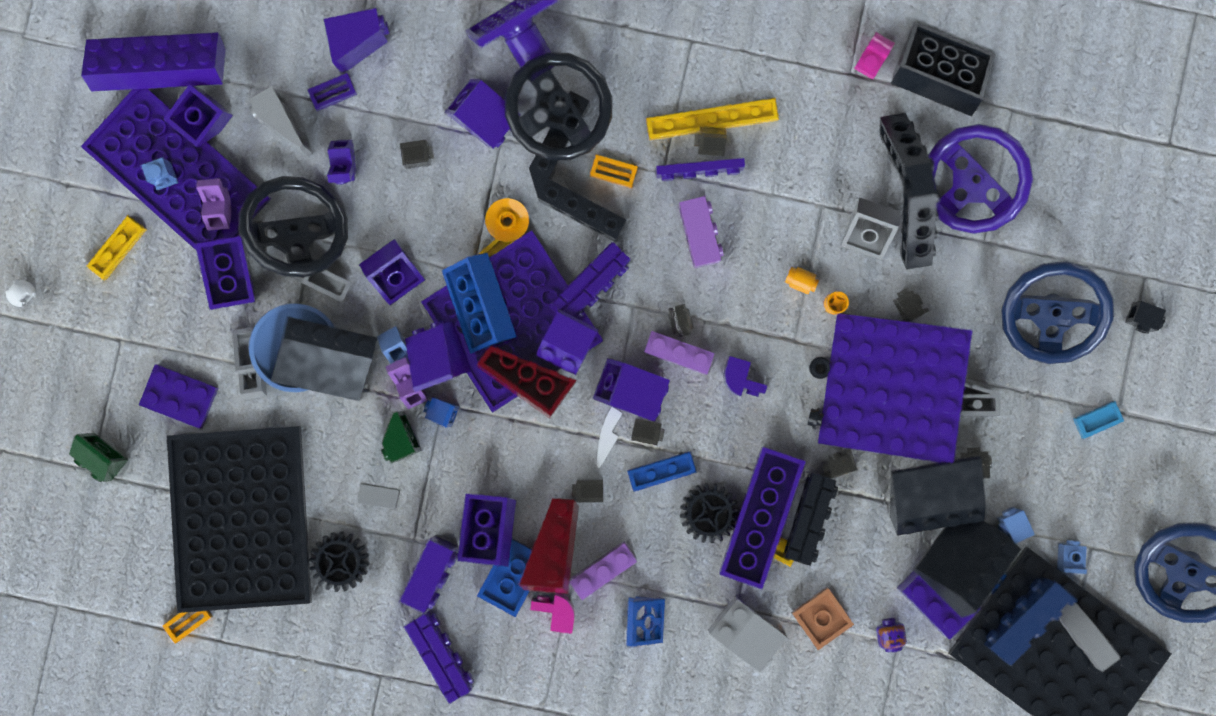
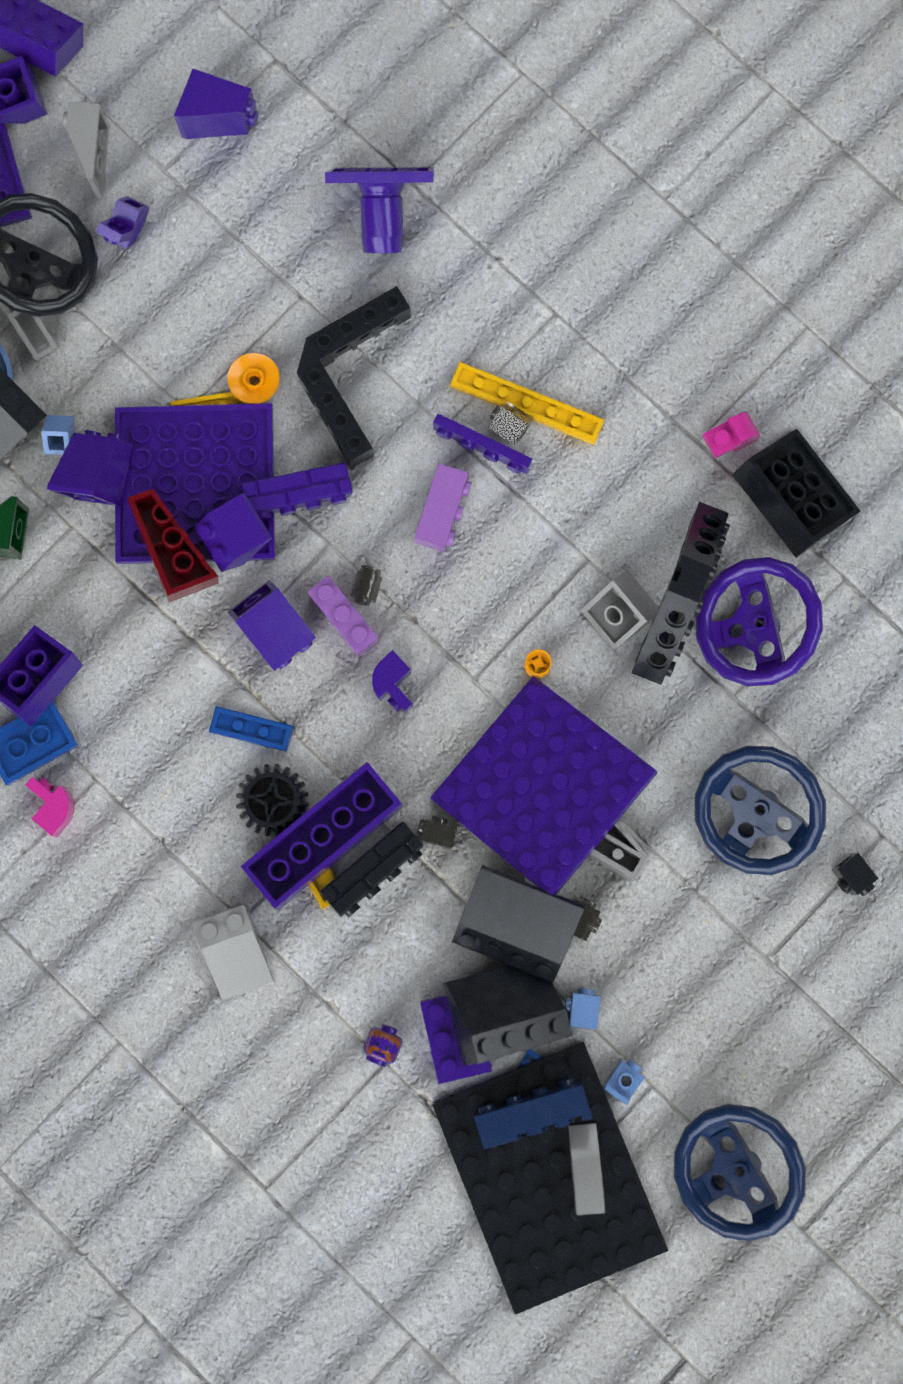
camera: 30 degrees right, 5 degrees down
dark purple tile [307,73,357,111] -> none
dark purple slope [359,239,425,305] -> none
medium lavender brick [385,357,428,409] -> none
clear smoke brick [400,140,434,169] -> none
blue slope [423,397,460,428] -> none
blue slope [442,253,517,354] -> none
dark purple slope [444,78,521,149] -> none
black piece [505,52,612,161] -> none
dark red wedge [519,498,579,594] -> none
medium lavender brick [570,541,637,600] -> none
clear smoke brick [572,479,603,503] -> none
light orange tile [590,155,638,189] -> none
white sticker [597,407,622,468] -> none
blue piece [626,596,665,647] -> none
clear smoke brick [631,418,665,445] -> none
light orange brick [785,266,819,295] -> none
nougat plate [791,587,854,650] -> none
black plate [808,408,824,430] -> none
black plate [809,357,830,379] -> none
clear smoke brick [892,287,929,322] -> none
dark azure tile [1073,401,1124,439] -> none

